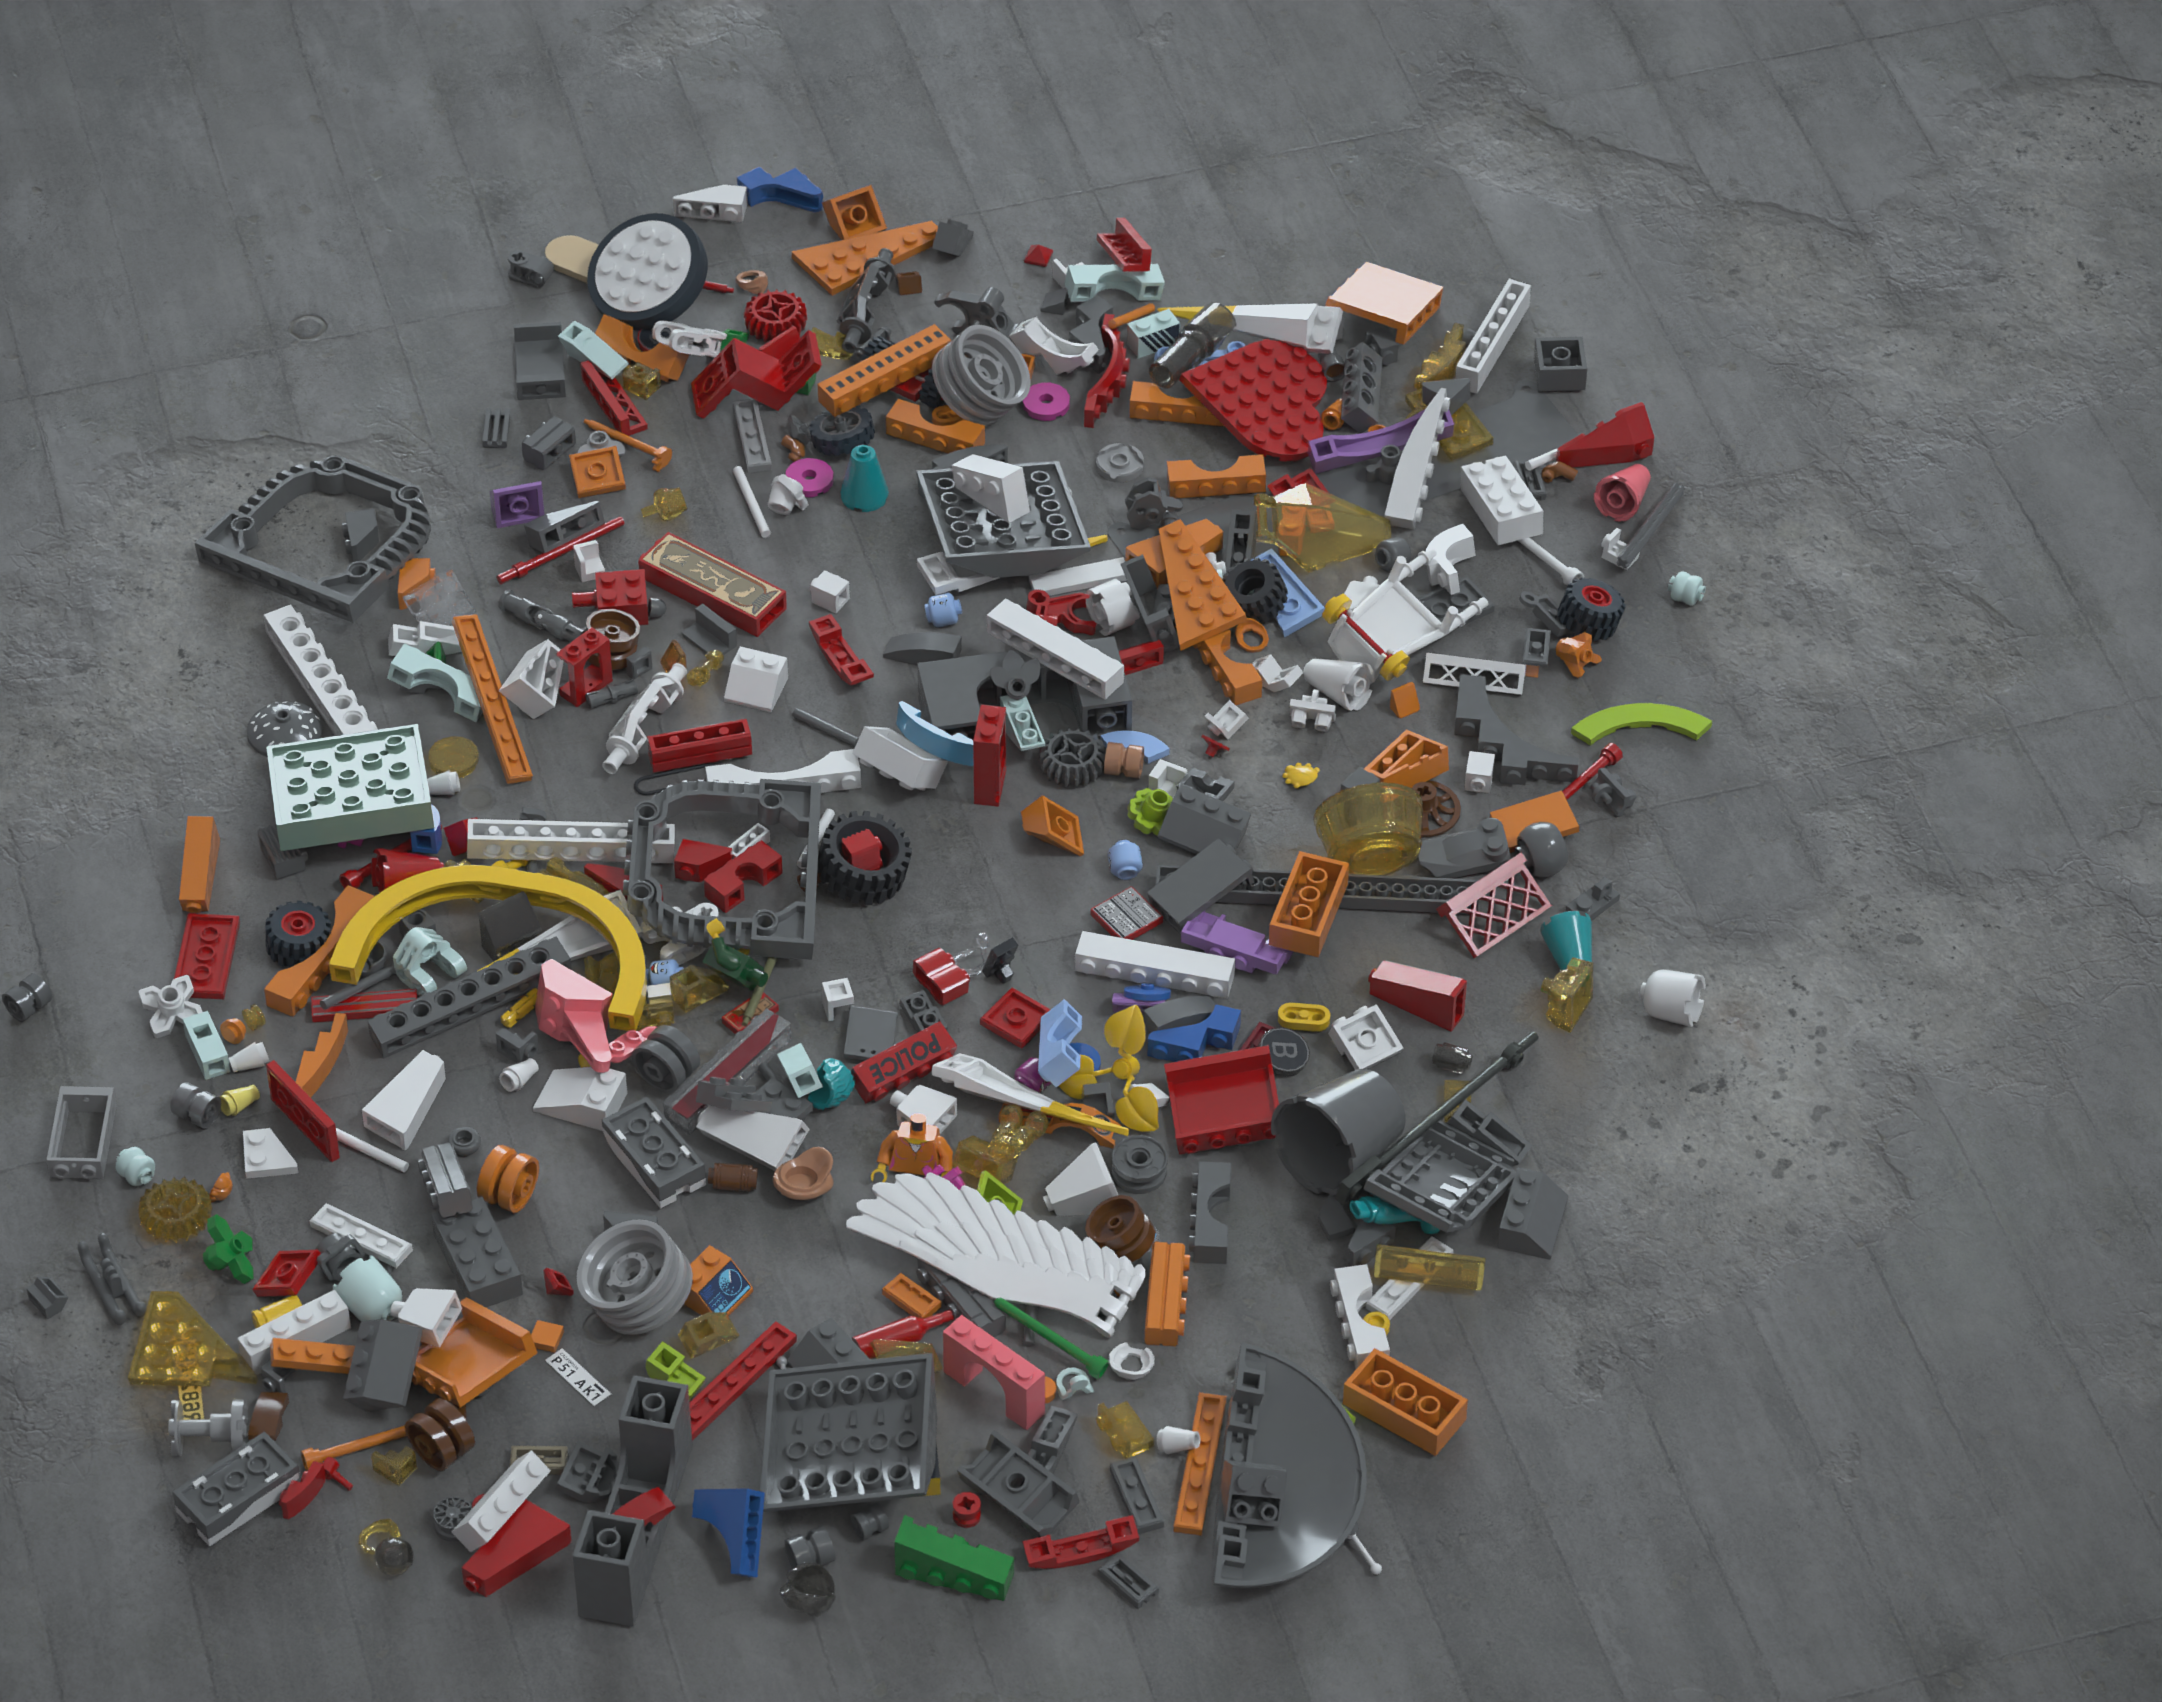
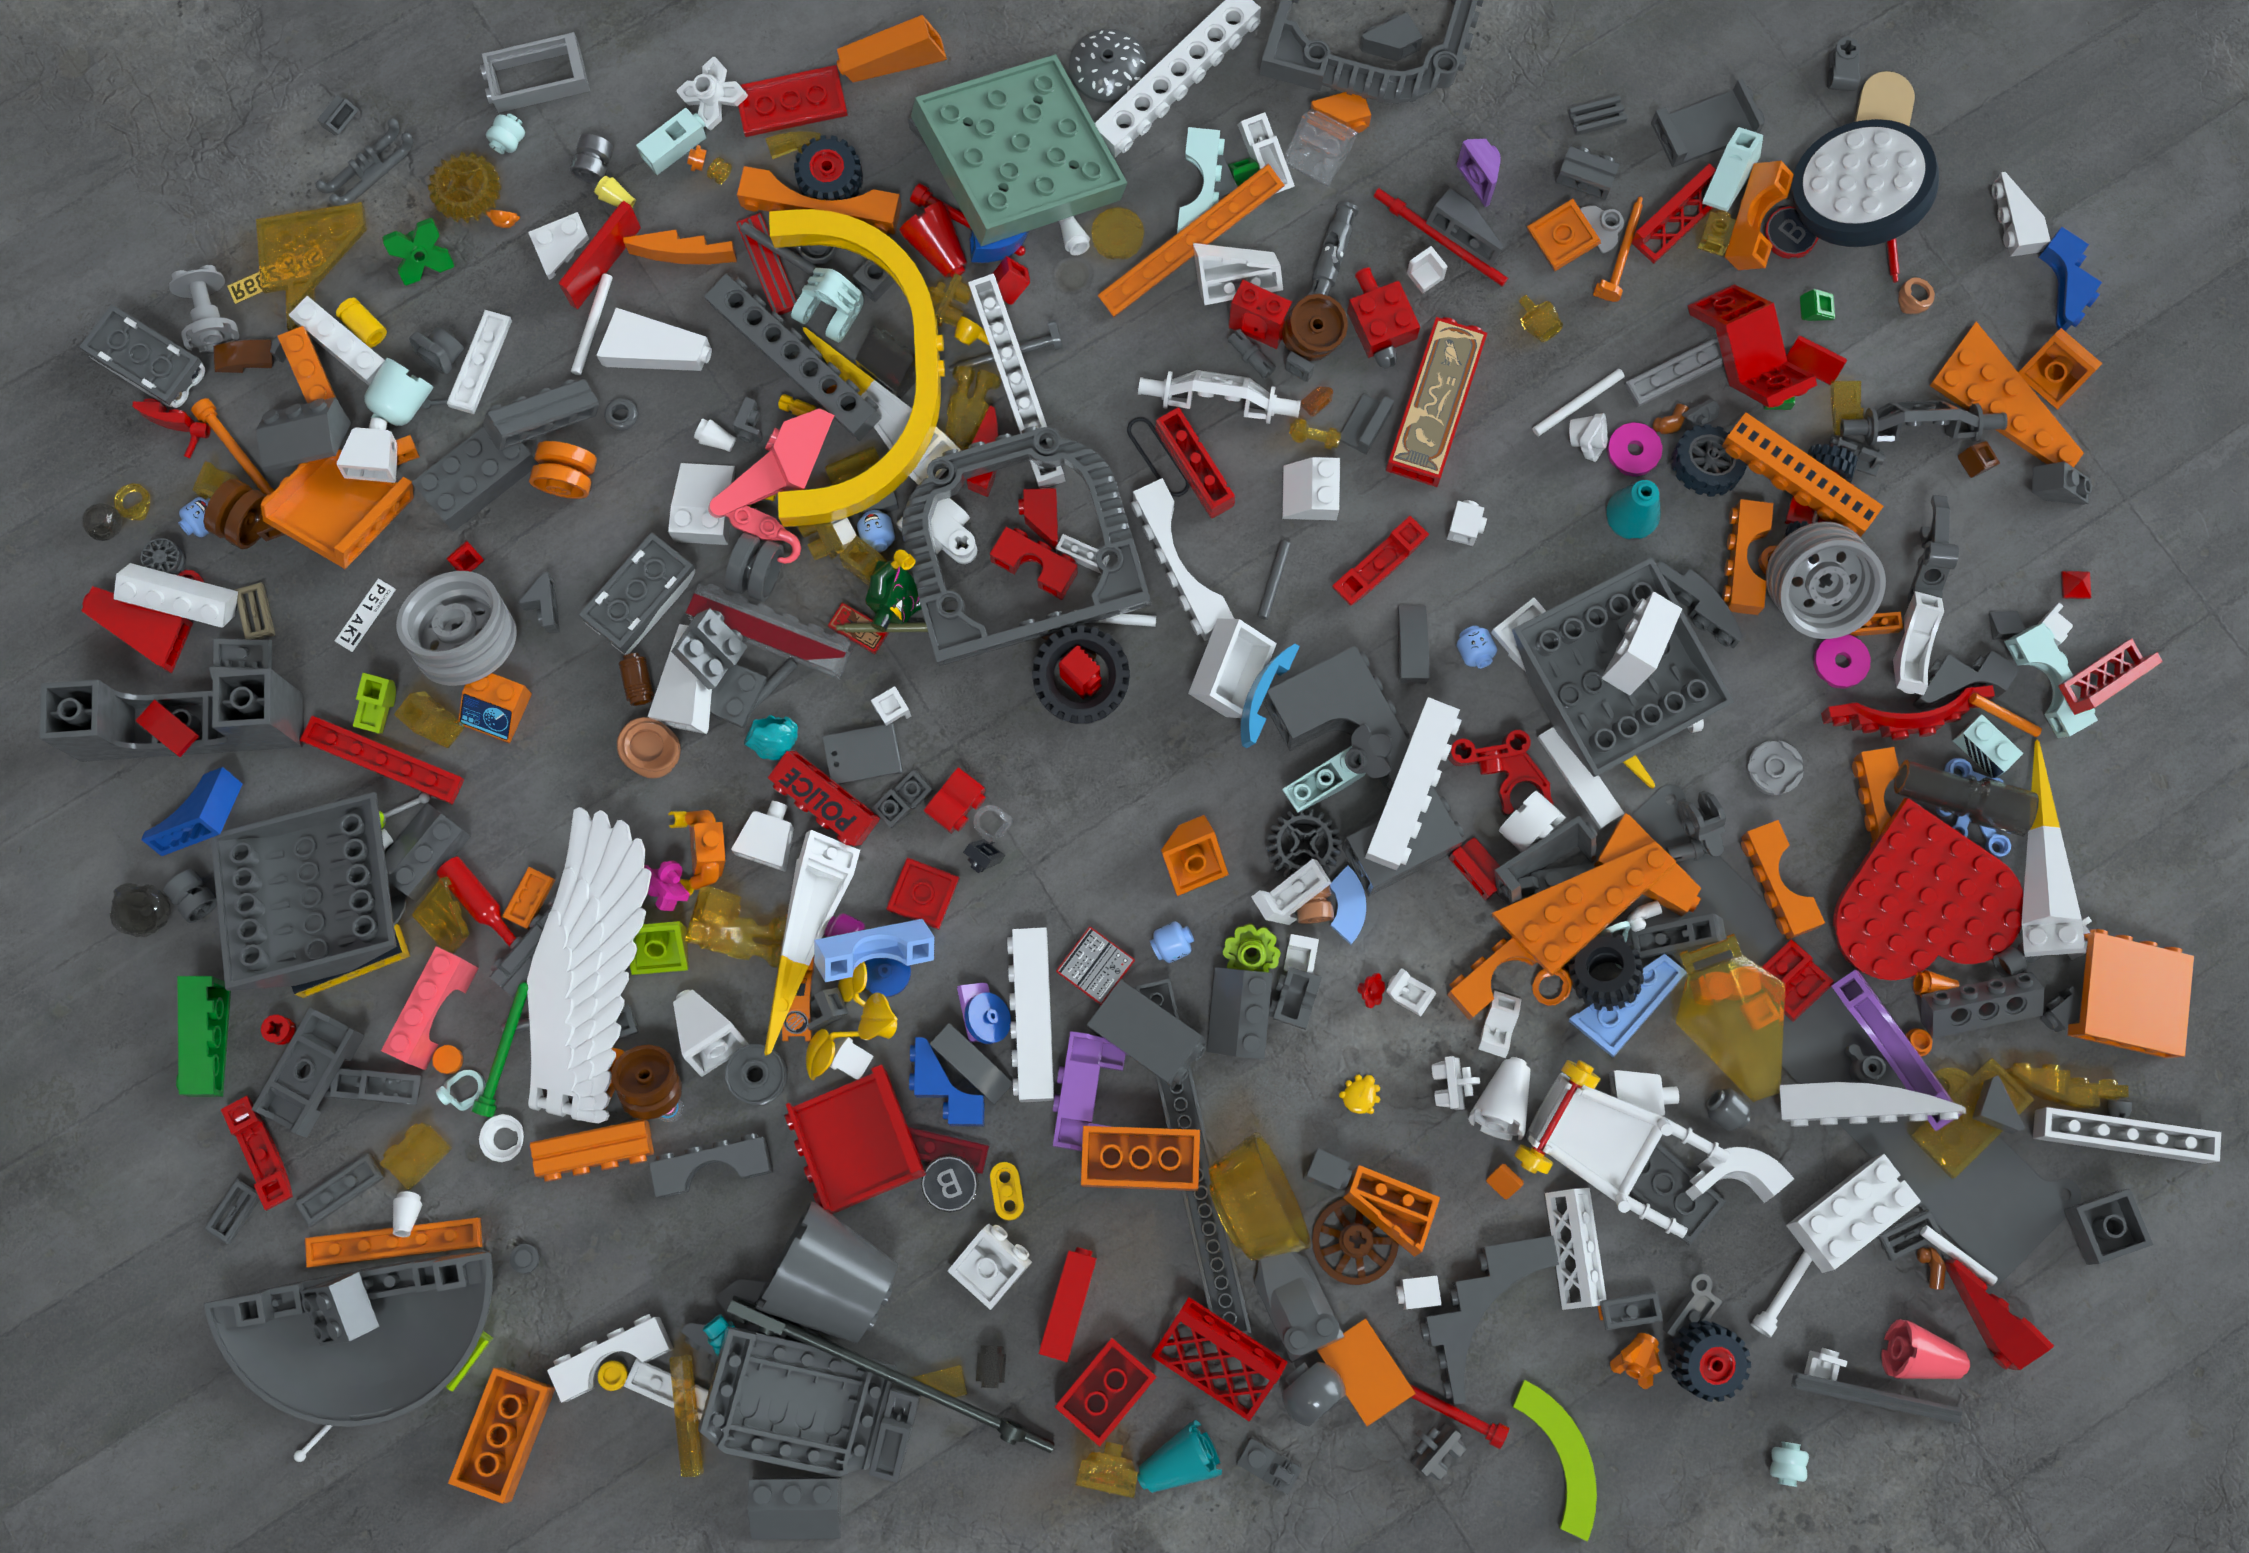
camera: 75 degrees right, 30 degrees up
white cone [229,1042,270,1073] -> none
red plate [252,1250,321,1297] -> none
orange tile [531,1320,564,1353] -> none
white piece [652,321,727,357] -> none
red gear [744,289,807,343] -> none
light aqua brick [777,1043,822,1098] -> none
red door [973,705,1007,807] -> none
none -> light blue head [178,497,210,538]
none -> clear yellow slope [765,131,821,159]
none -> red brick [1055,1338,1157,1447]
none -> white bracket [1252,859,1332,925]

